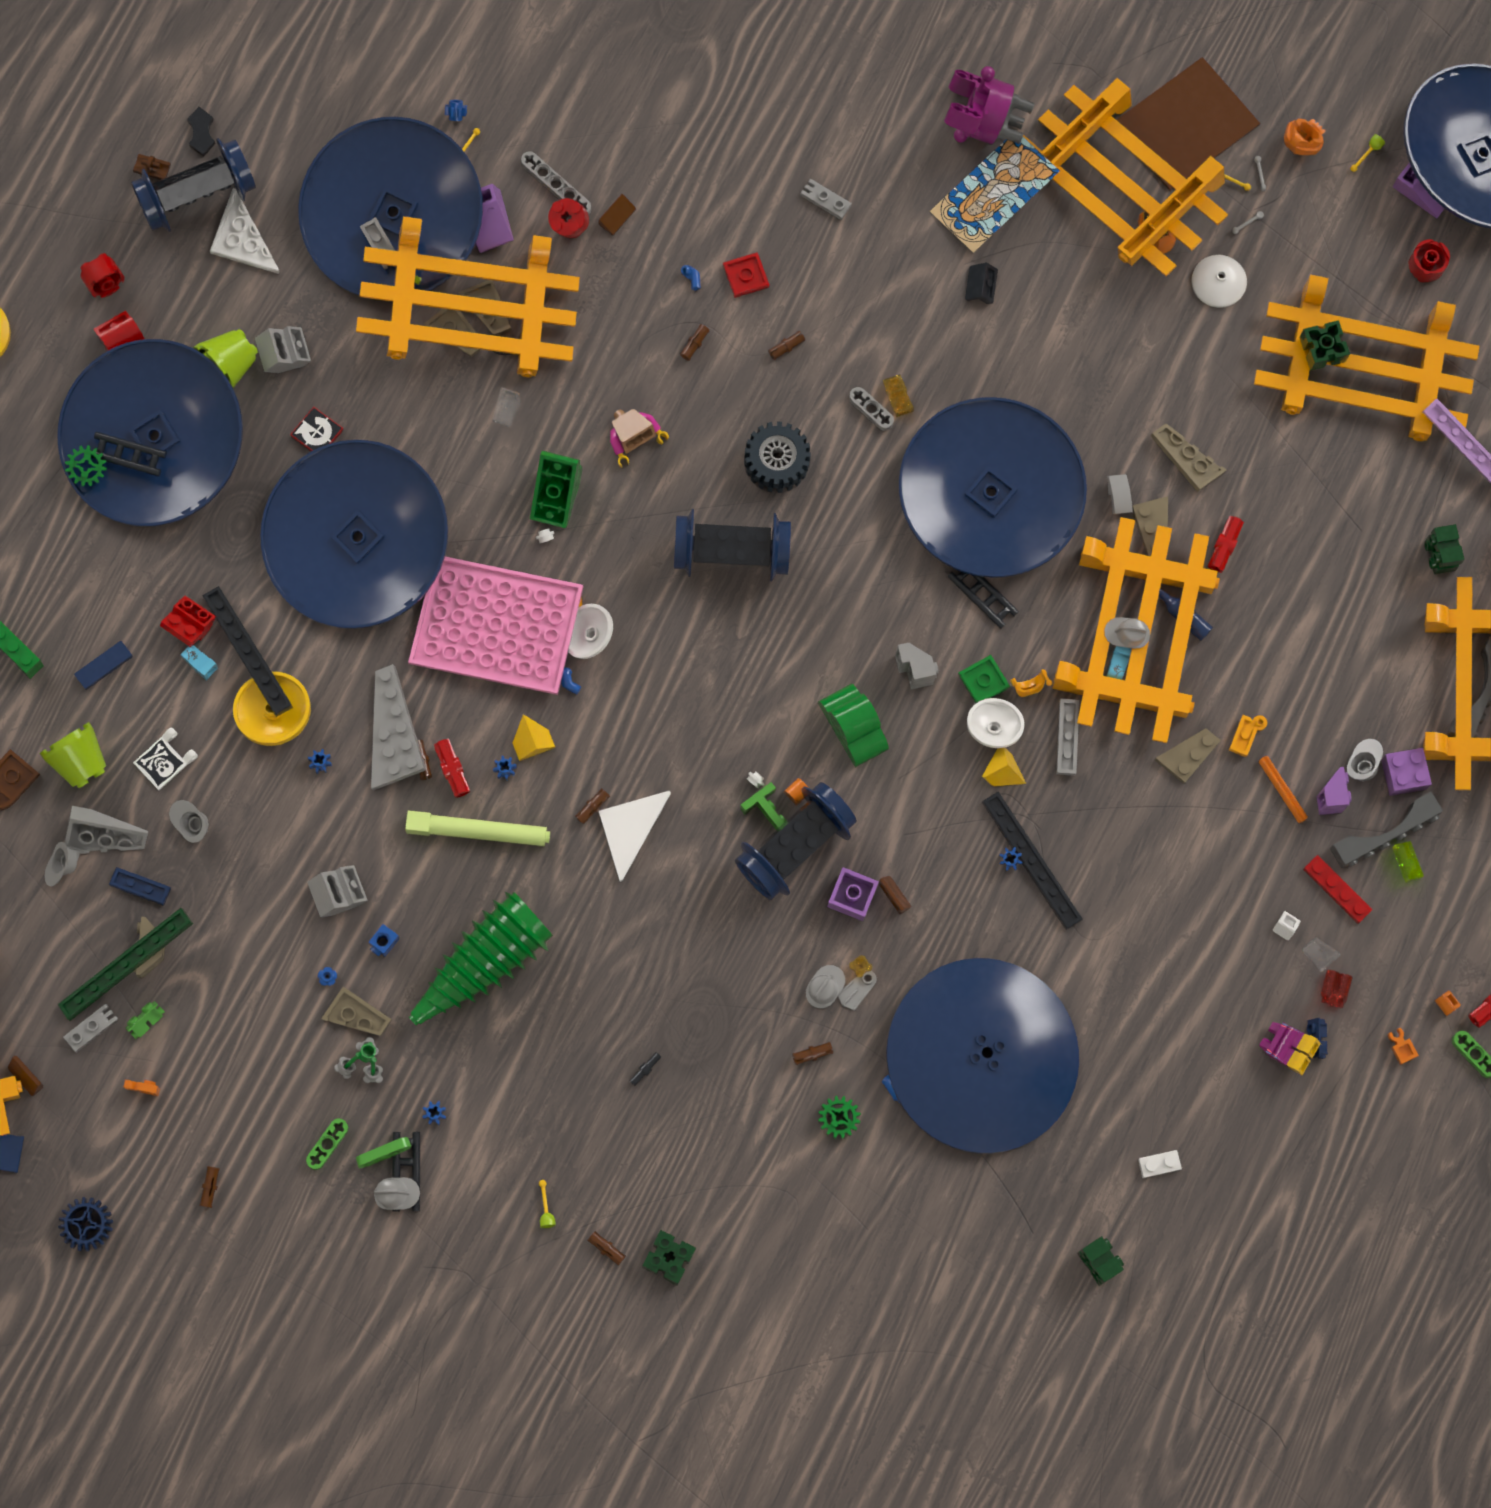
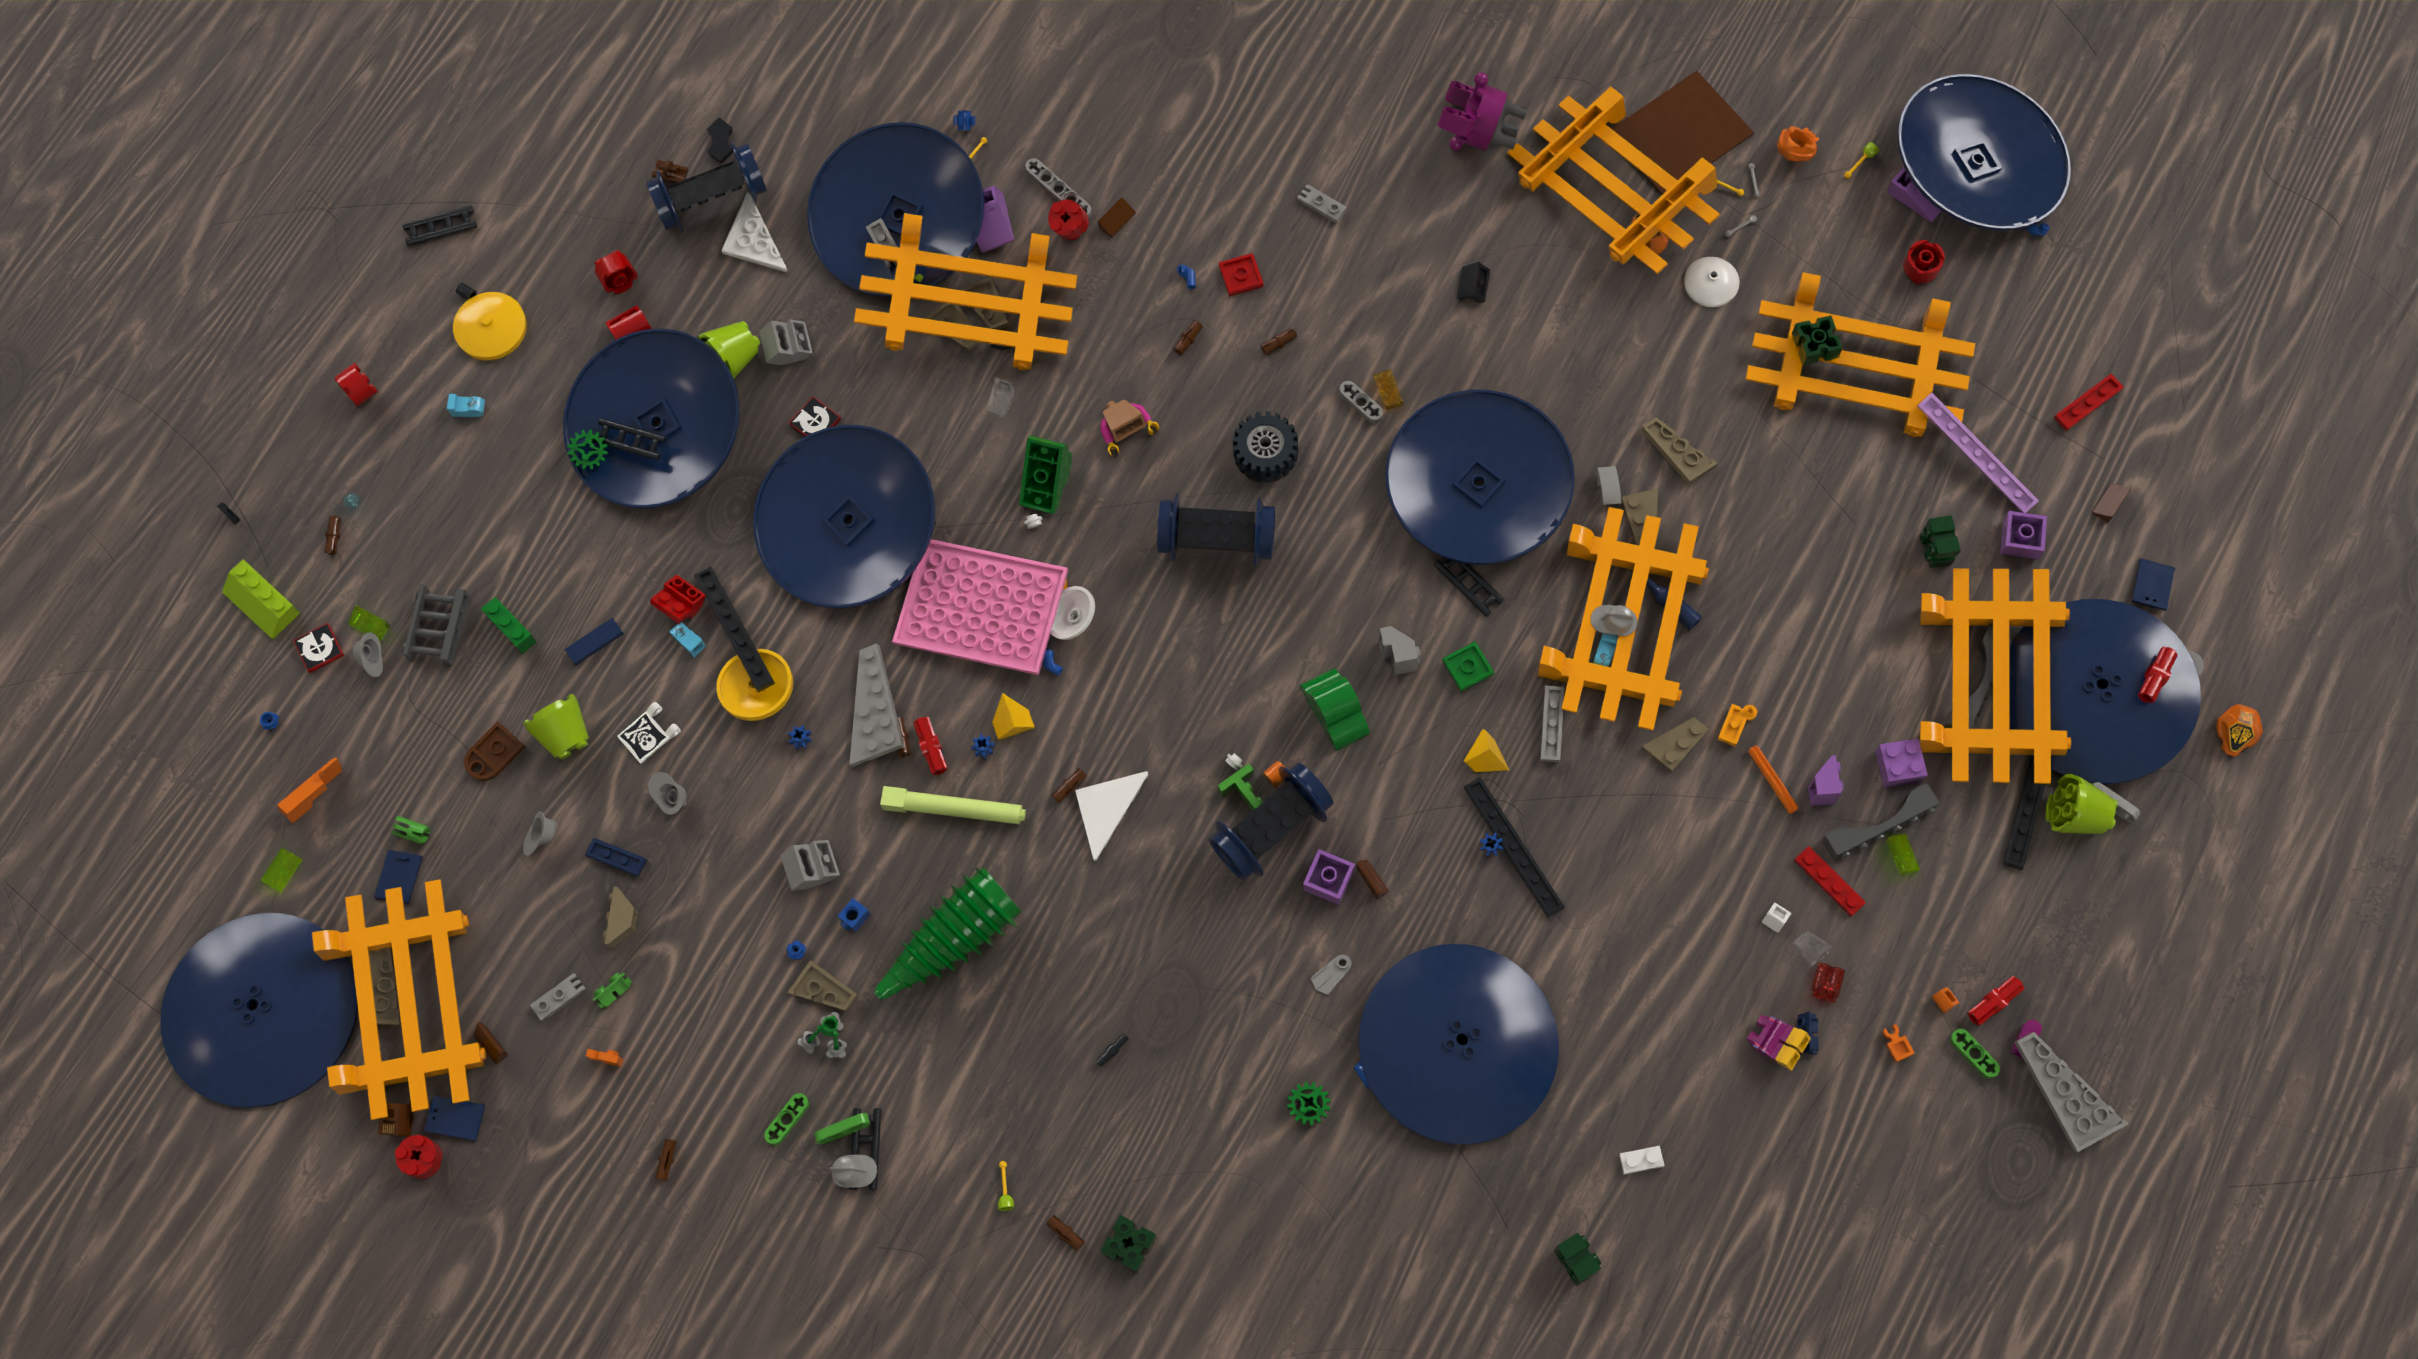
camera: 15 degrees right, 5 degrees down
dark green tile [57,908,193,1021] -> none
dark blue gear [58,1197,113,1252] -> none
light grey wedge [64,806,148,854] -> none
blue gear [422,1101,446,1125] -> none
reddish brown pin [792,1042,833,1065] -> none
light grey piece [806,965,845,1008] -> none
clear yellow plate [849,955,872,978] -> none
sticker [930,130,1060,253] -> none
white dish [967,698,1024,748] -> none
light orange helmet [1010,669,1052,697] -> none
red piece [1207,516,1244,573] -> none
light grey piece [1347,739,1383,782] -> none

